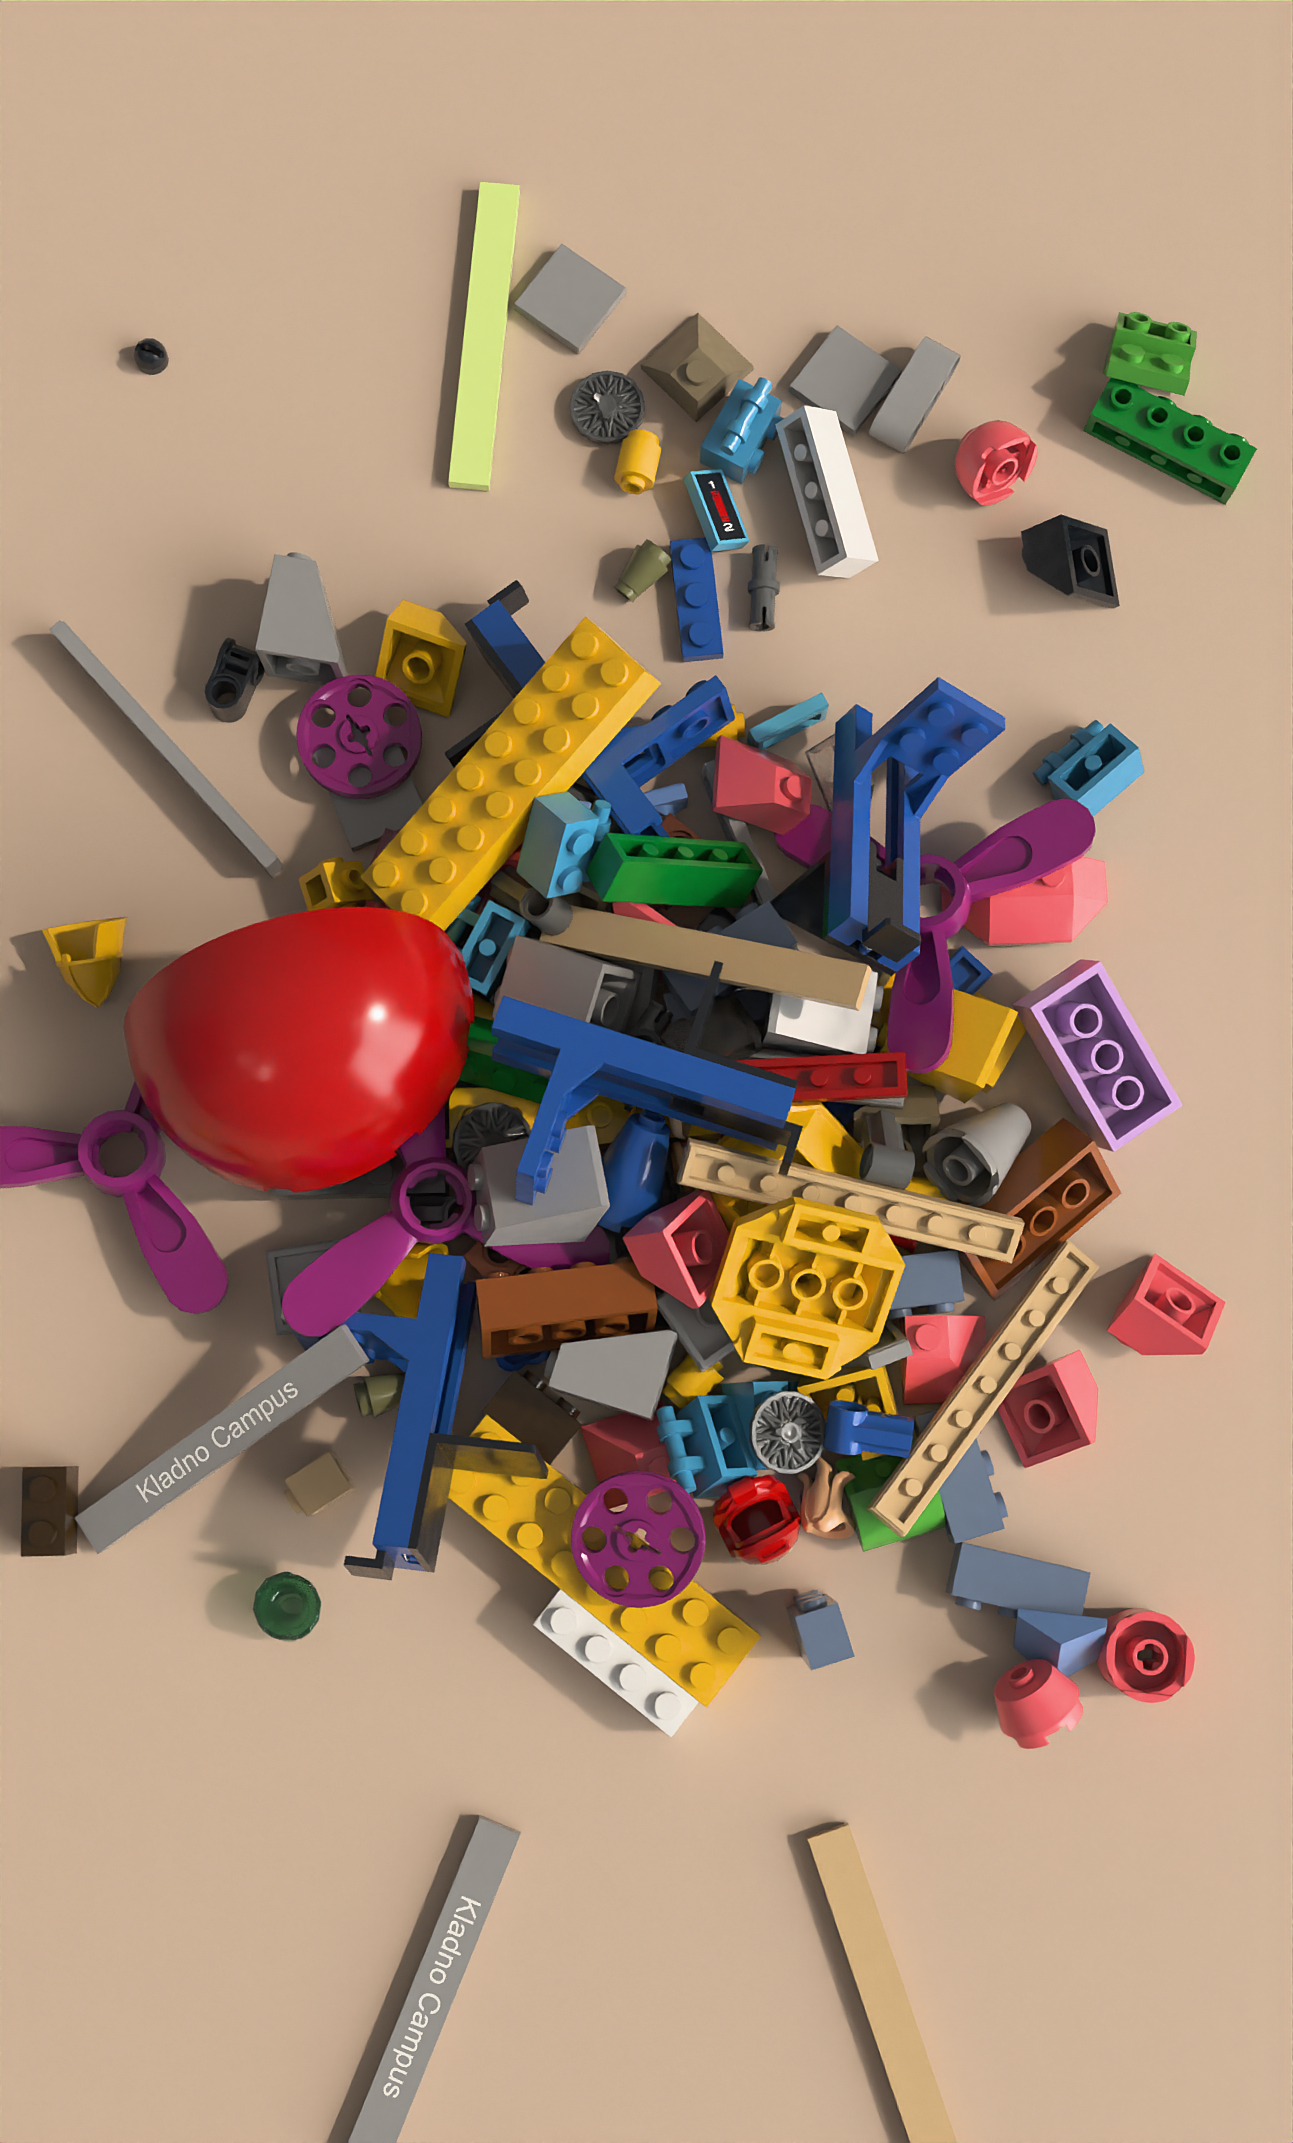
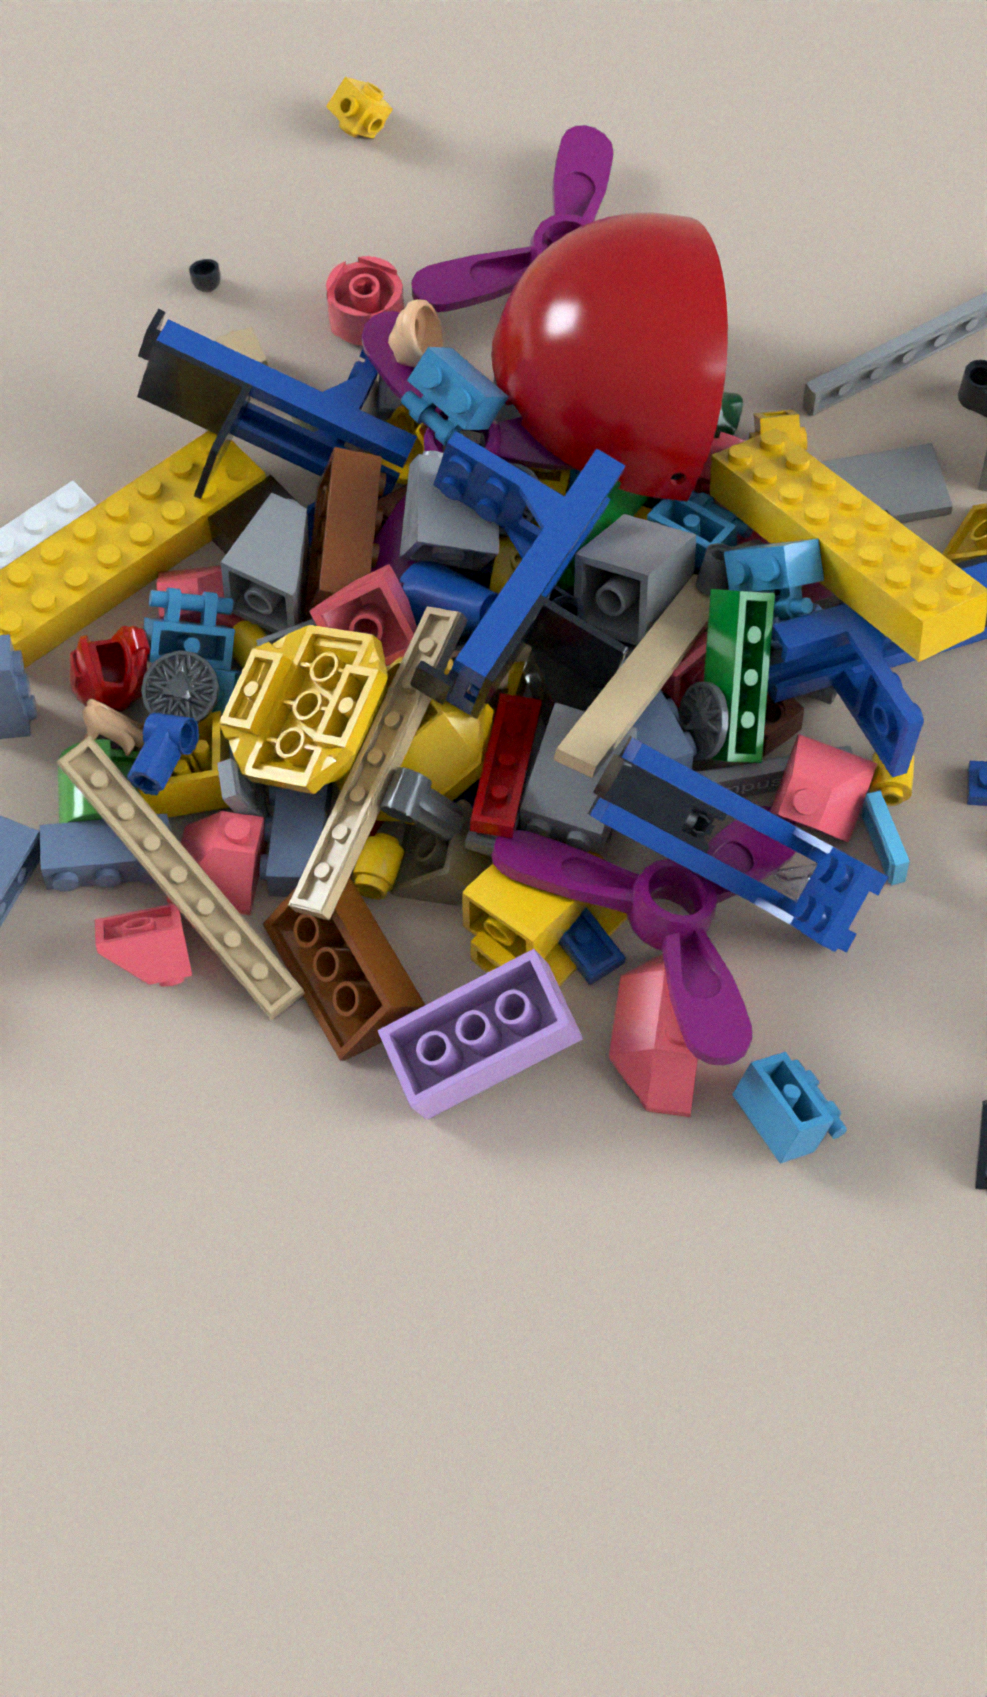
camera: 105 degrees right, 20 degrees down
dark brown brick [21,1466,79,1557] -> none
yellow helmet [42,917,128,1007] -> none
light grey tile [74,1324,370,1554] -> none
clear green hair [253,1572,322,1642] -> none
magenta wedge [296,674,422,799] -> none
magenta wedge [571,1470,706,1608] -> none
medium blue tile [645,783,688,816] -> none
light grey cone [922,1103,1031,1207] -> none
coral slope [1107,1253,1226,1355] -> none
none -> black hinge [189,259,221,292]
none -> coral brick [326,256,404,345]
none -> light nougat hat [388,299,443,367]
none -> dark azure brick [401,347,509,446]
none -> dark grey wheel [678,682,728,760]

